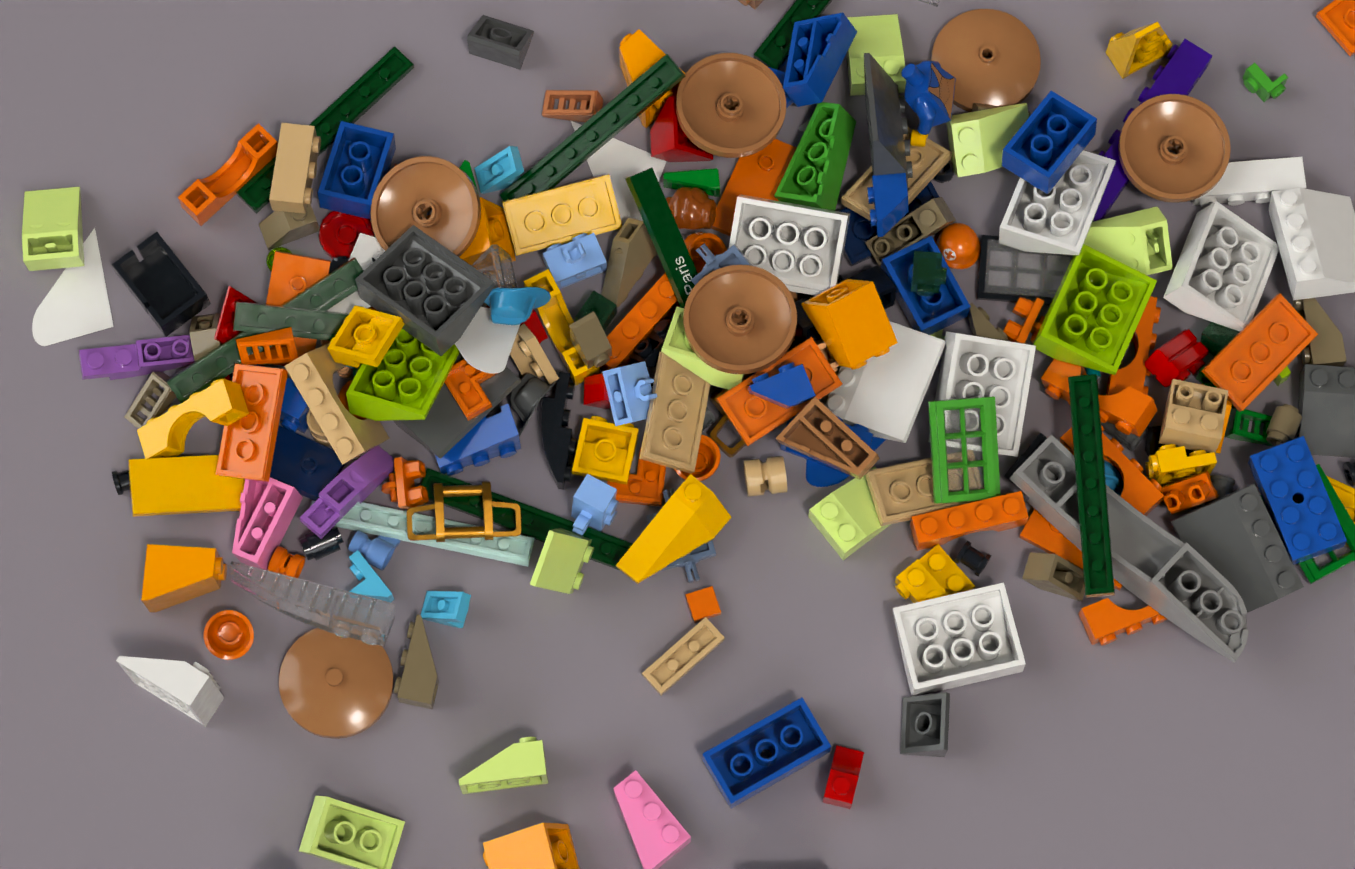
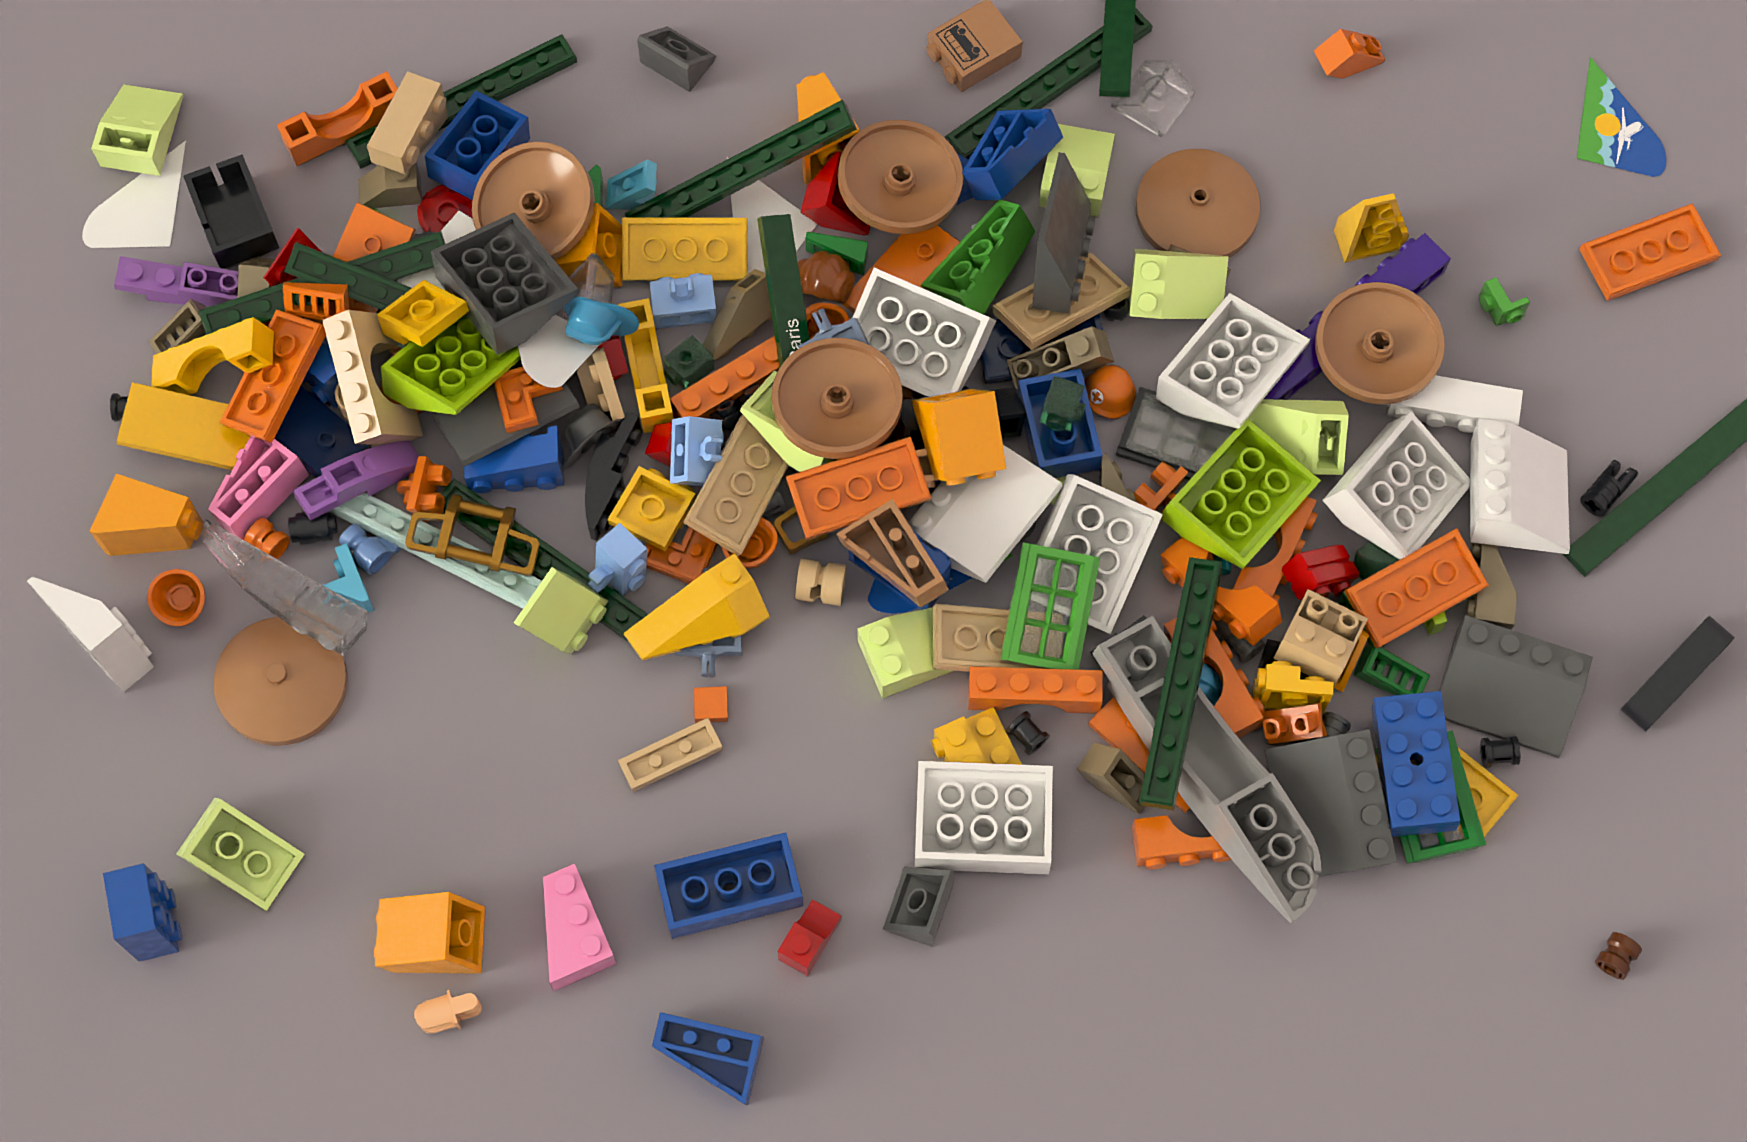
camera: 15 degrees right, 5 degrees down
dark tan slope [394,615,439,709] -> none
medium azure slope [421,591,471,628] -> none
yellowish green slope [459,737,548,794] -> none
nougat slope [542,90,603,122] -> none
dark tan slope [569,311,612,369] -> none
blue slope [748,362,816,409] -> none
blue slope [867,173,909,237] -> none
blue torso [901,60,956,147] -> none
blue brick [1002,91,1097,194] -> none
dark tan brick [1266,404,1302,446] -> none

